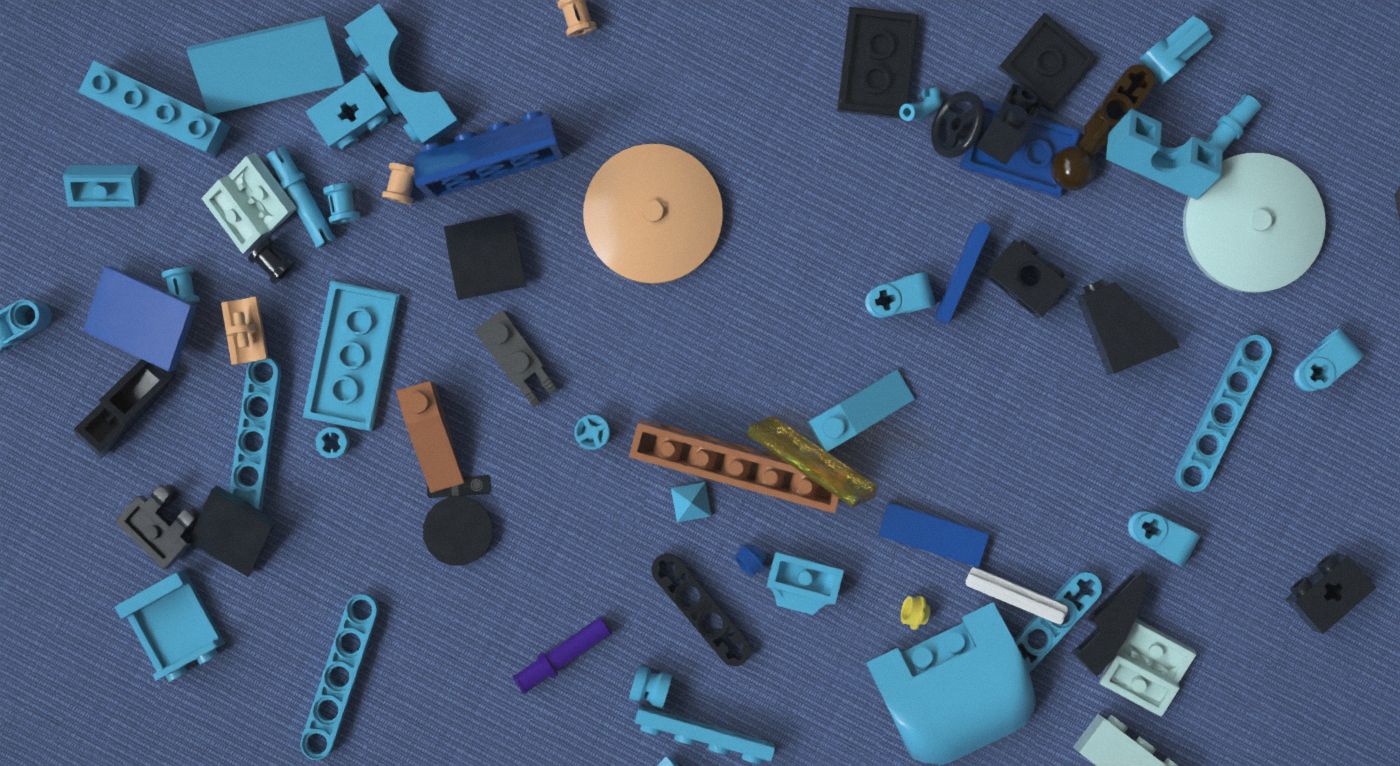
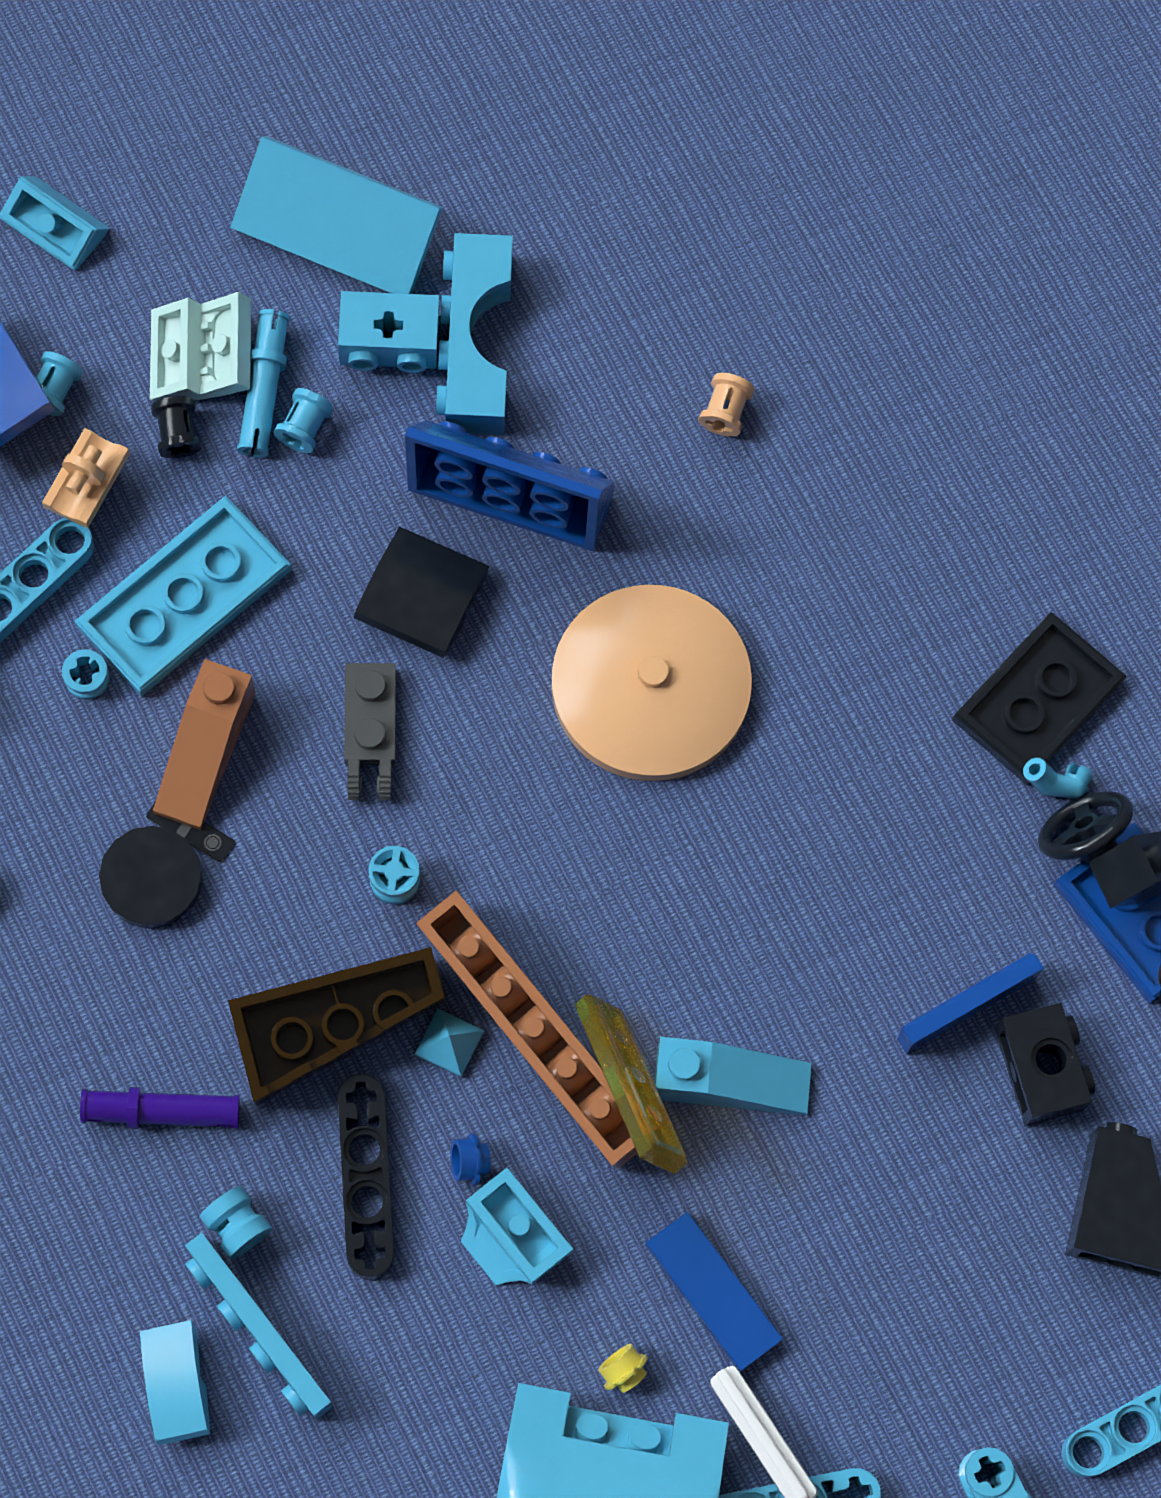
camera: 30 degrees right, 15 degrees down
medium azure brick [78,60,231,158] -> none
light nougat bush [381,163,414,205] -> none
medium azure piece [865,271,936,318] -> none
none -> dark brown wedge [228,947,445,1106]

